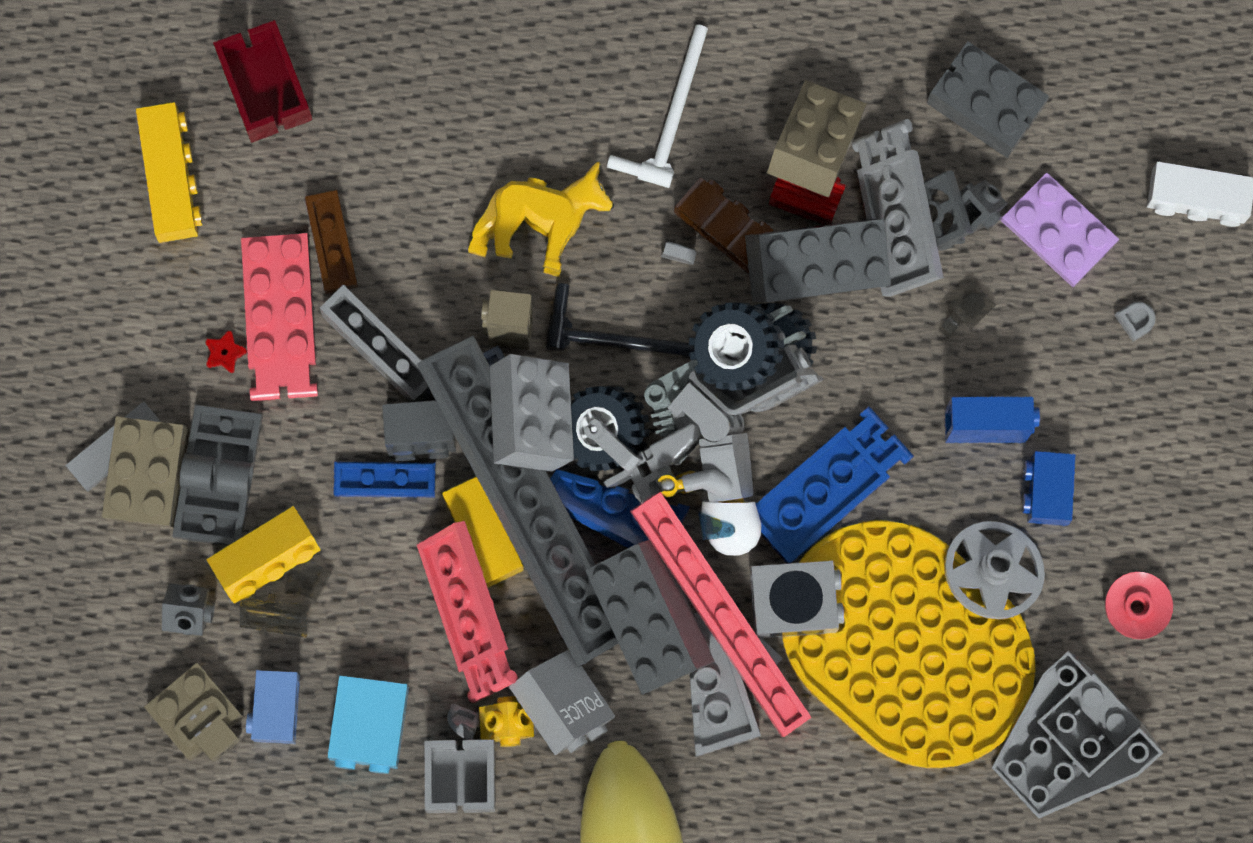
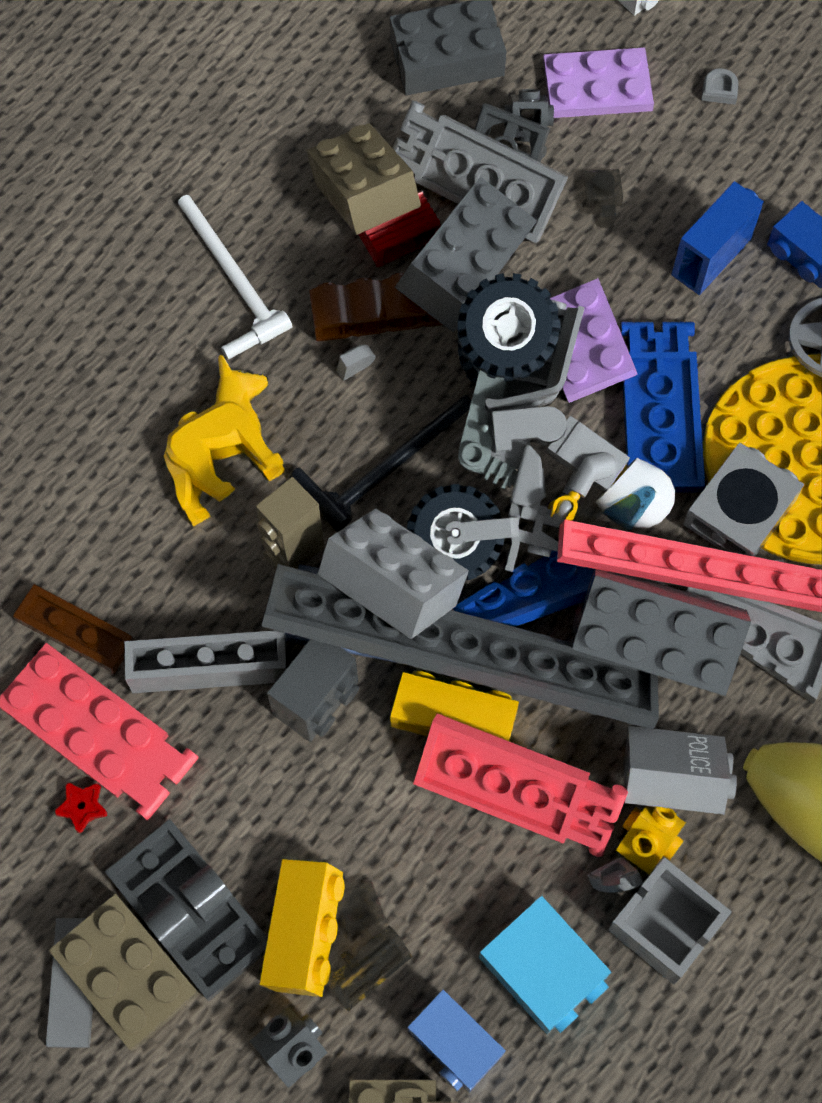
camera: 45 degrees left, 10 degrees down
blue tile [334,462,436,498] -> none
none -> lavender plate [550,278,638,403]

